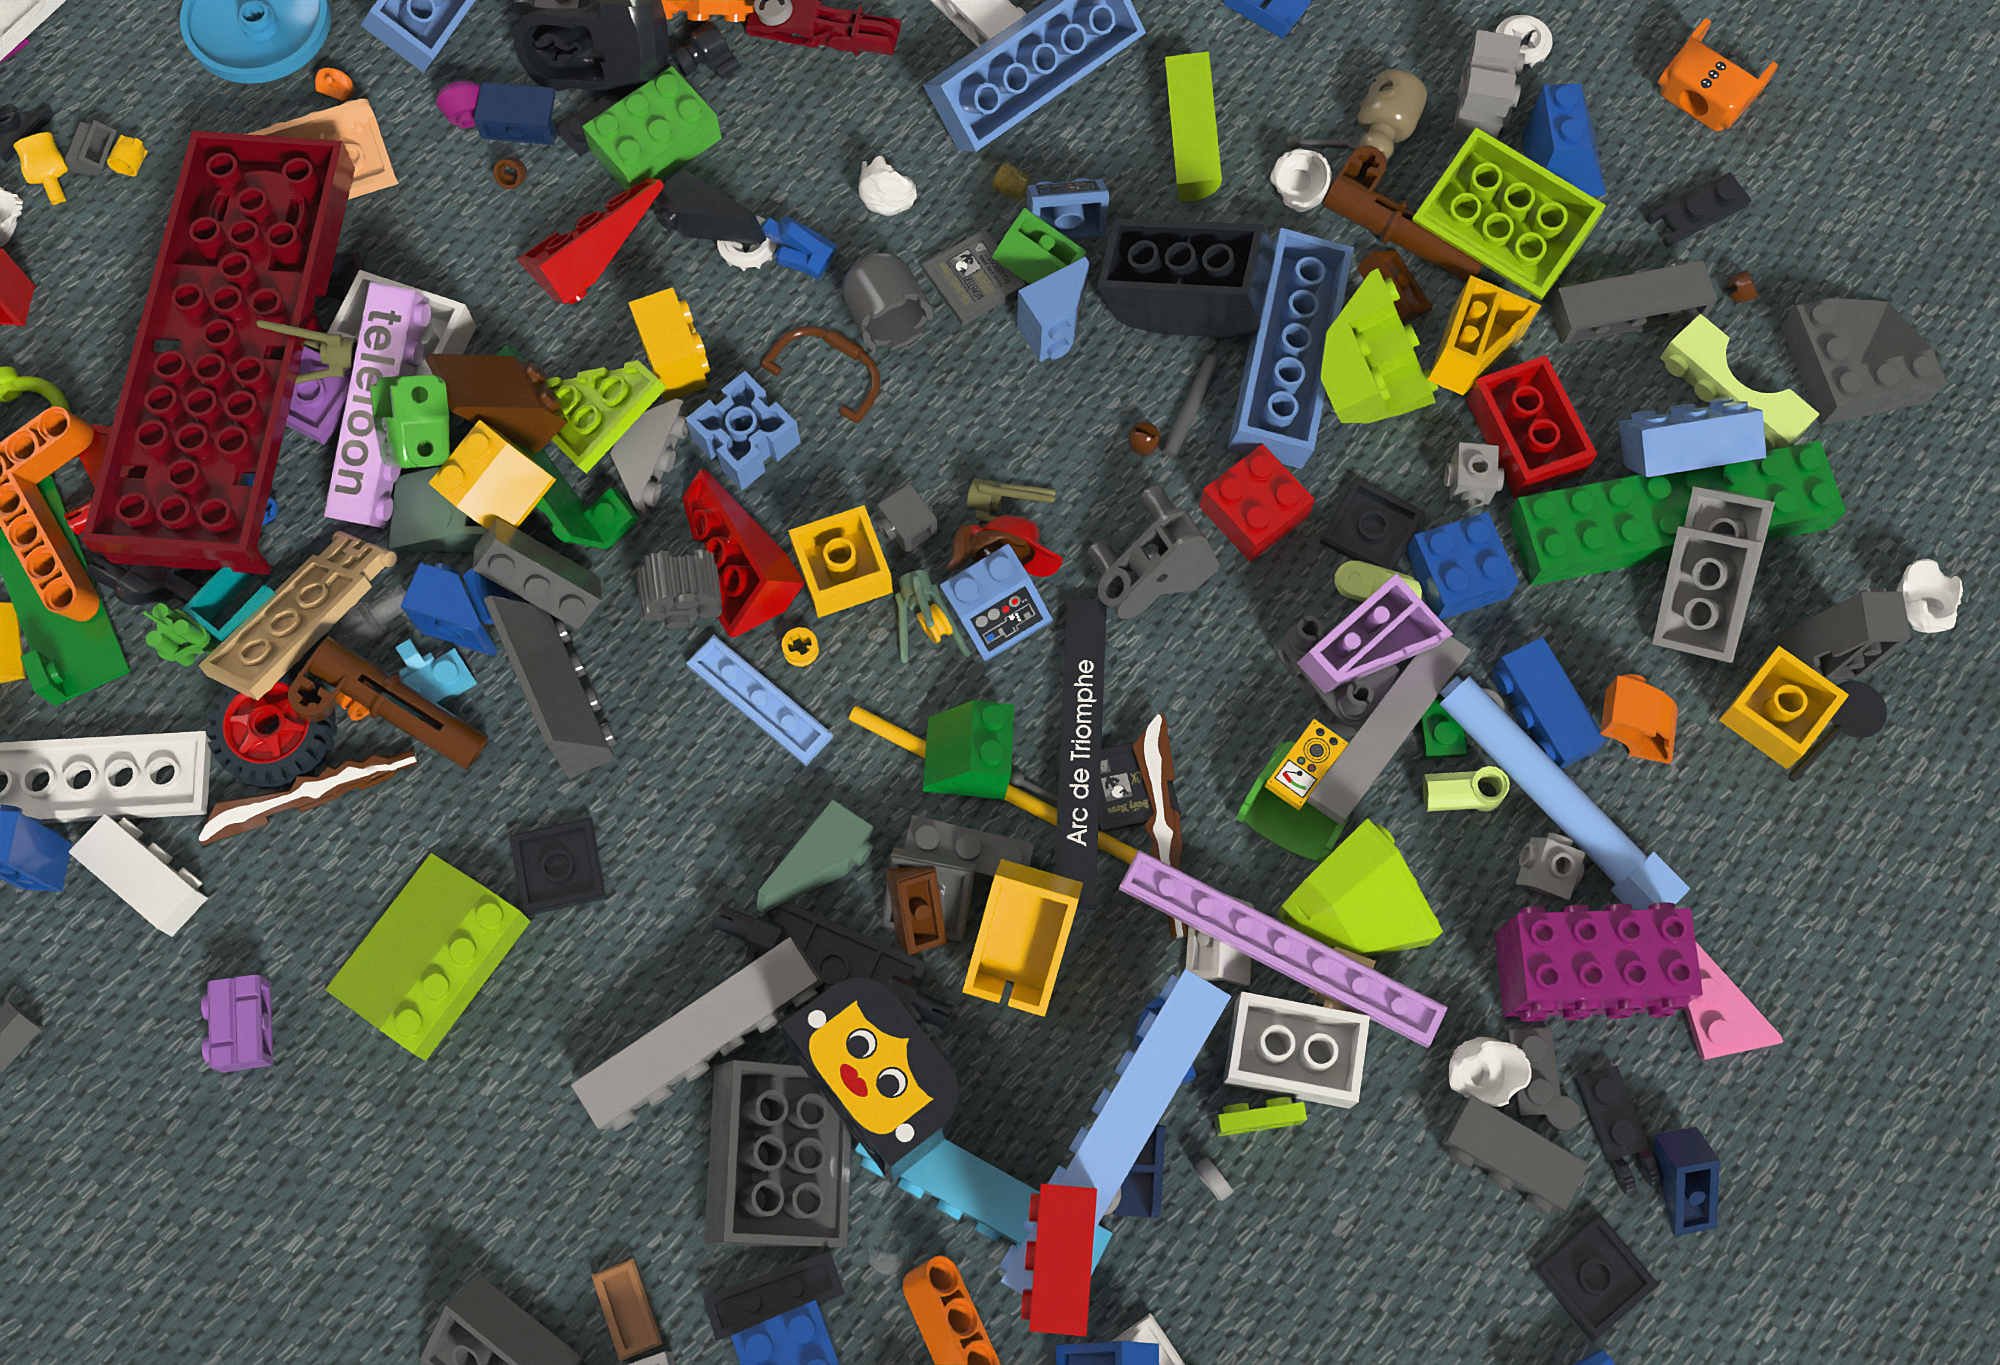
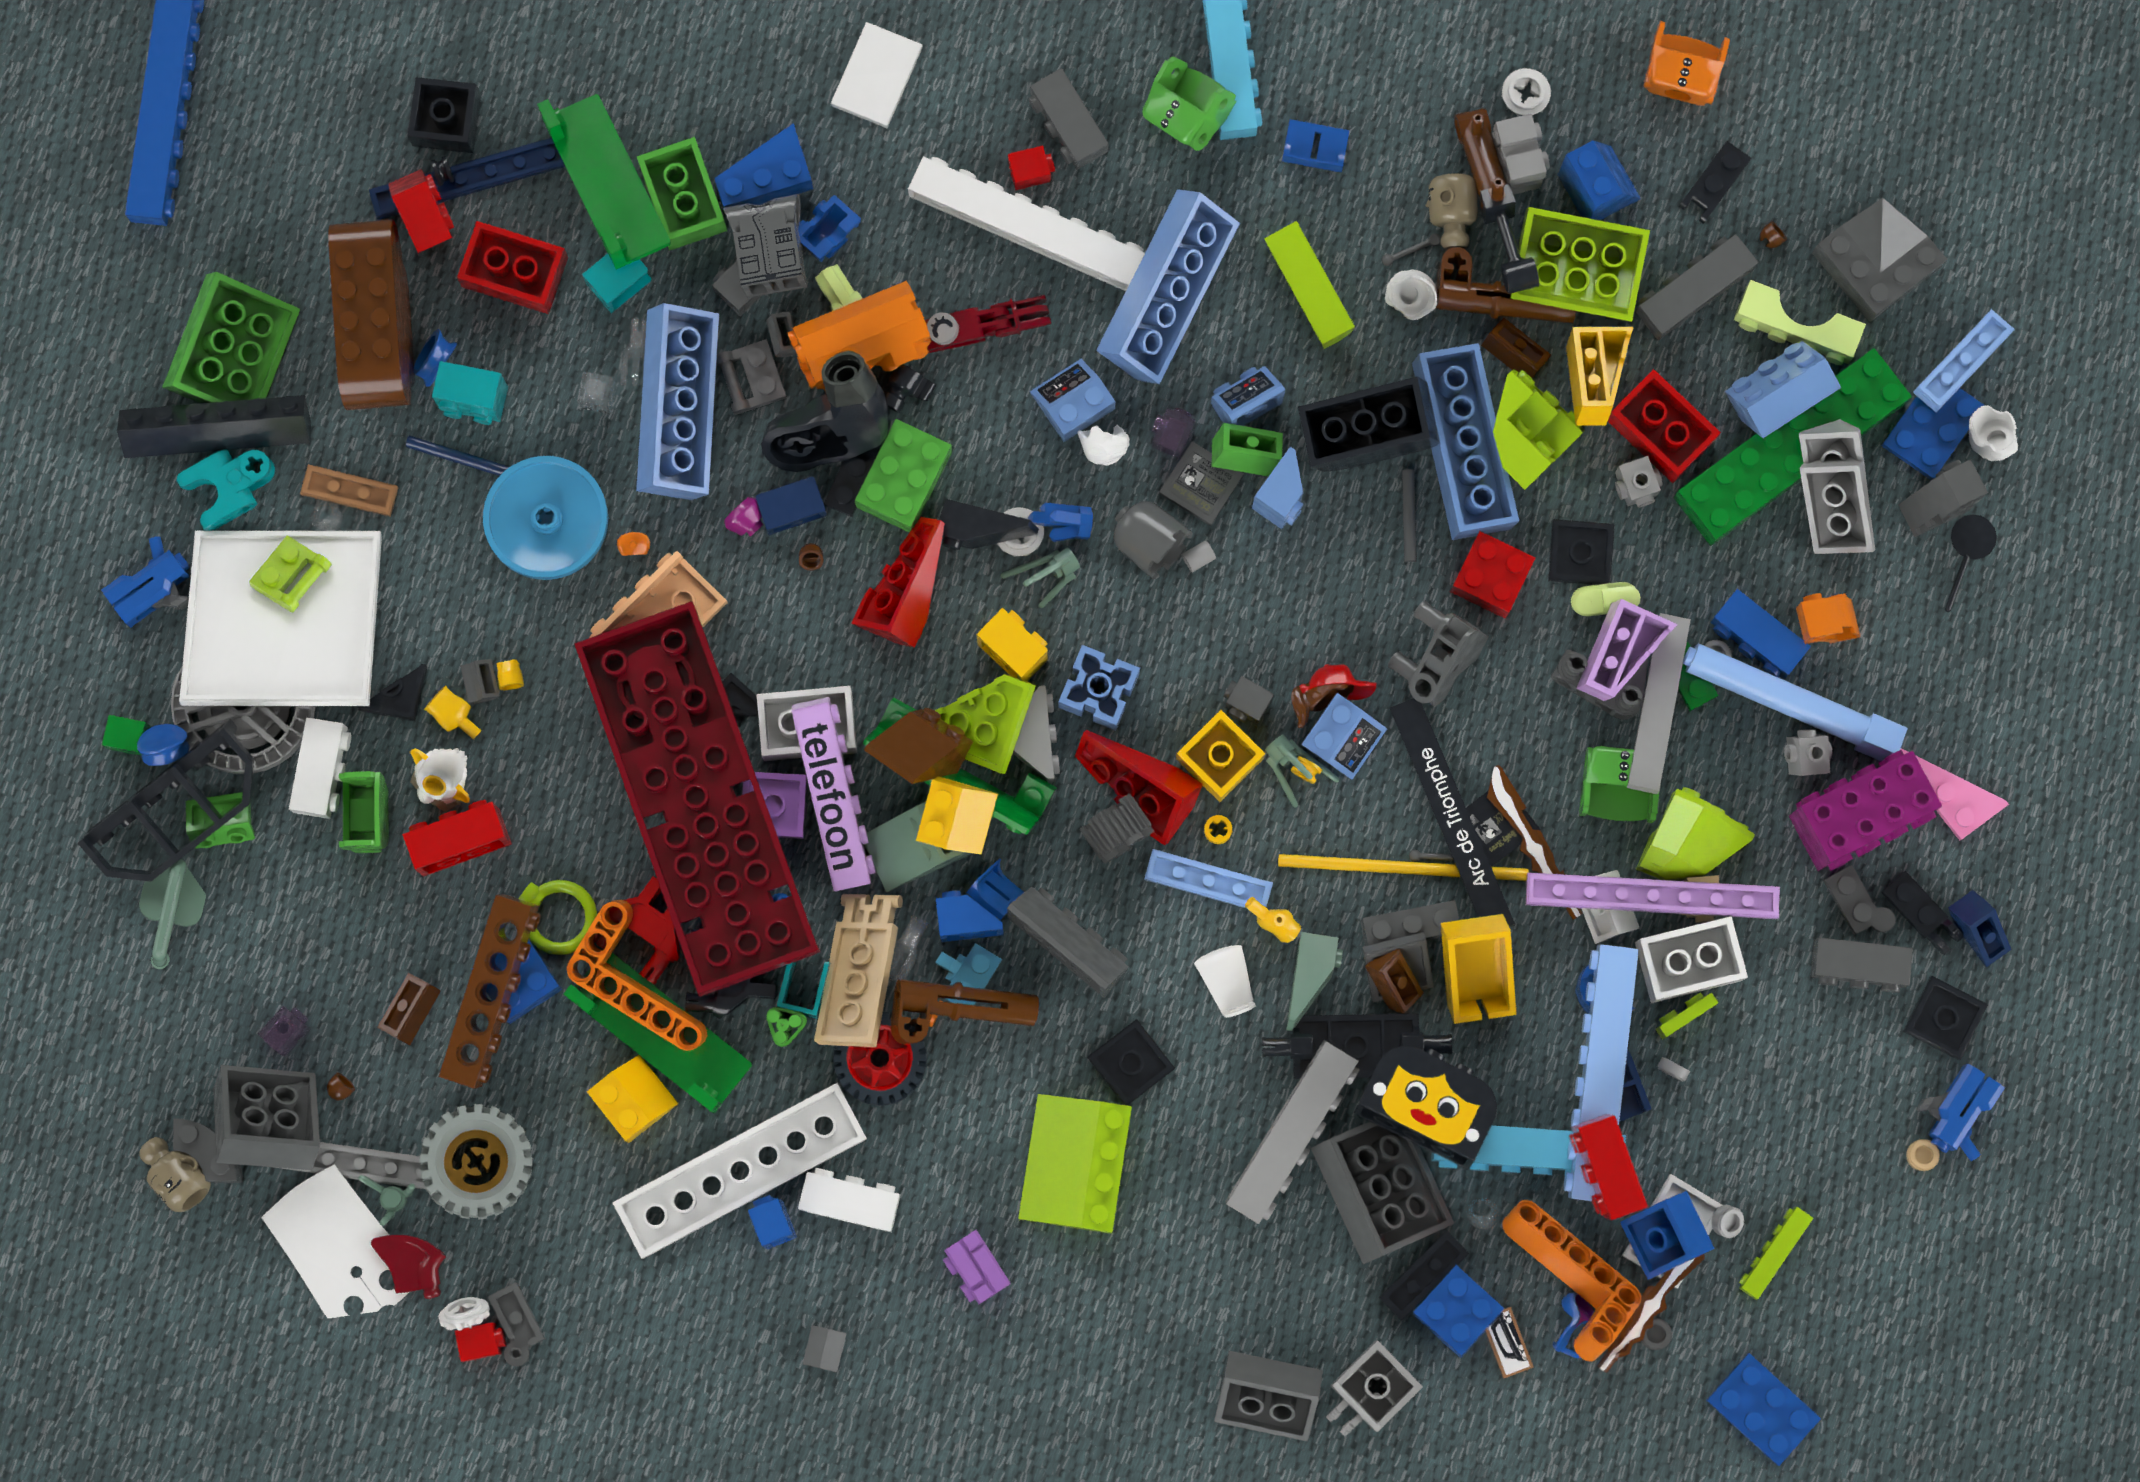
camera: 25 degrees left, 10 degrees up
reddish brown sword [199,749,419,845] -> none
olive plant [256,320,358,384] -> none
bright green piece [370,374,450,468] -> none
dark grey brick [473,517,601,630] -> none
medium nougat tile [591,1258,664,1362] -> none
reddish brown piece [761,326,880,423] -> none
green slope [922,700,1014,800] -> none
olive plant [967,477,1056,522] -> none
clear yellow hose [992,161,1031,202] -> none
reddish brown hinge [1128,421,1160,455] -> none
yellow tile [1265,719,1348,811] -> none
blue brick [1406,512,1519,620] -> none
yellowish green piece [1423,766,1510,812] -> none
white hair [1449,1037,1532,1107] -> none
yellow brick [1719,646,1849,769] -> none
none -> sand green plant [1000,547,1080,608]
none -> medium blue slope [1030,359,1115,442]
none -> clear purple brick [1152,408,1196,459]
none -> light grey hinge [1181,540,1216,573]
none -> white piece [1194,945,1256,1018]
none -> yellow piece [1245,897,1301,943]
none -> piece [1454,108,1539,294]
none -> blue plate [1881,388,1985,480]
none -> light blue tile [1913,309,2015,413]

